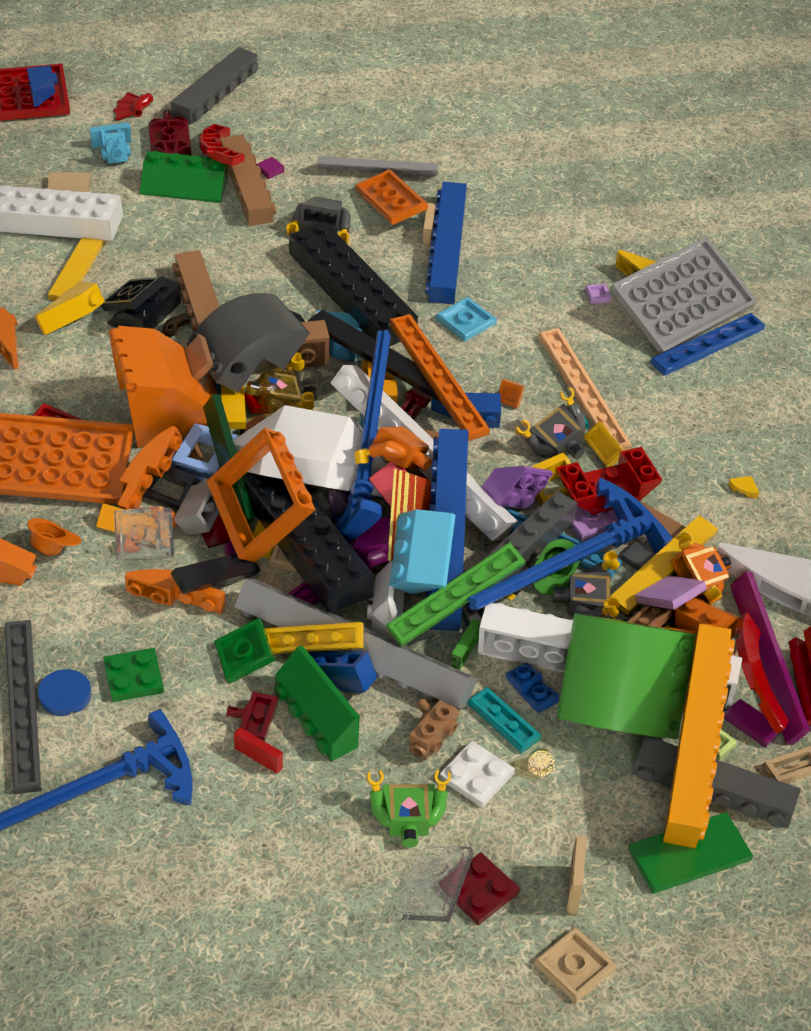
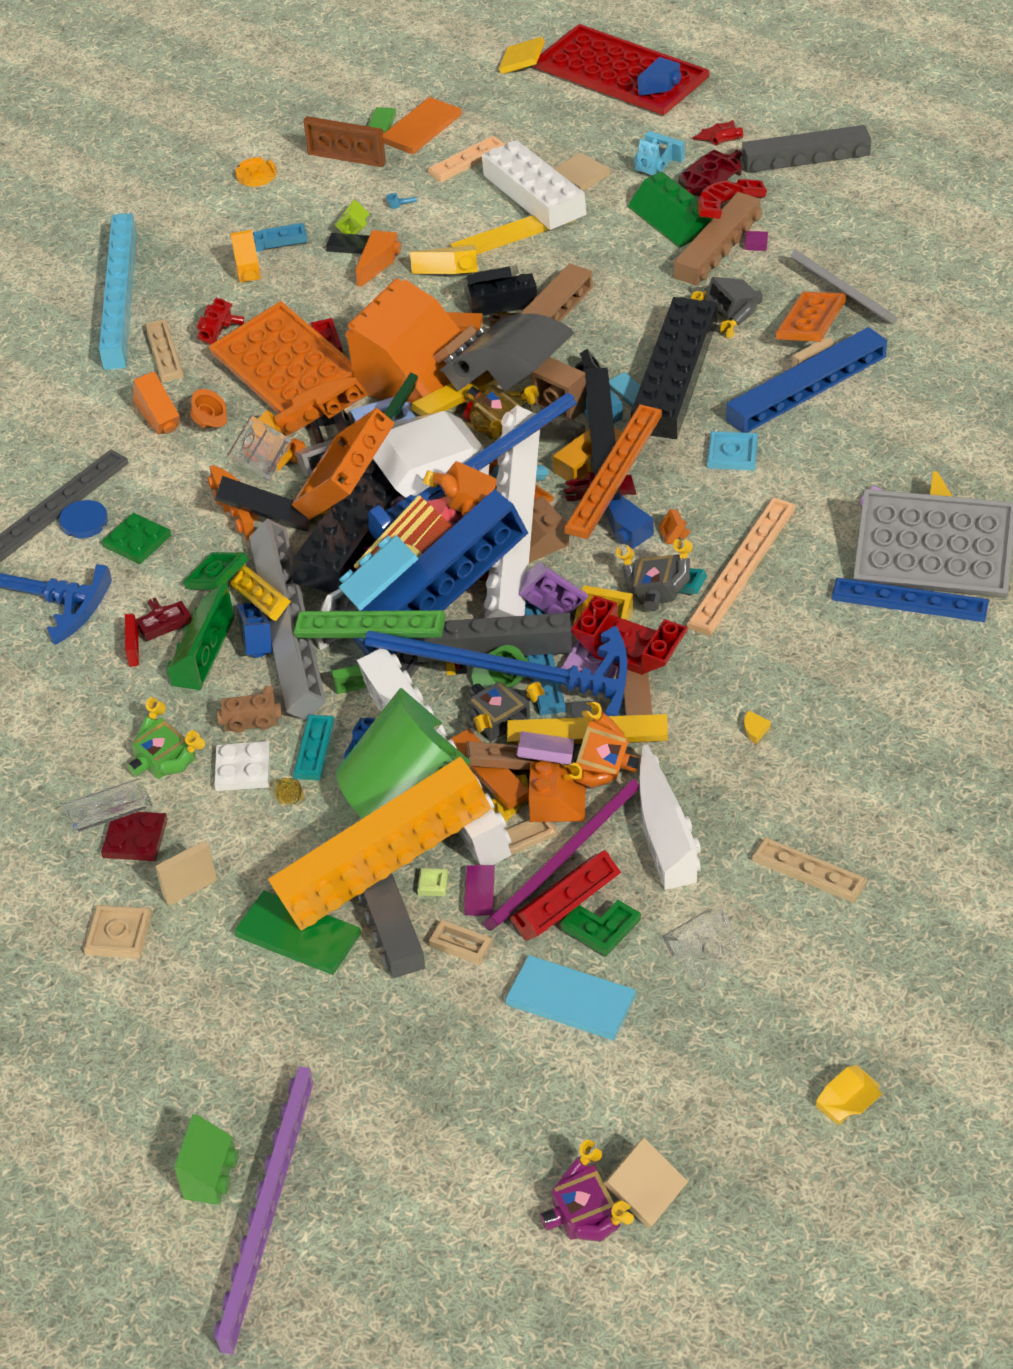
camera: 55 degrees right, 0 degrees up
yellow tile [584,421,624,467] -> none
red tile [736,612,790,734] -> none

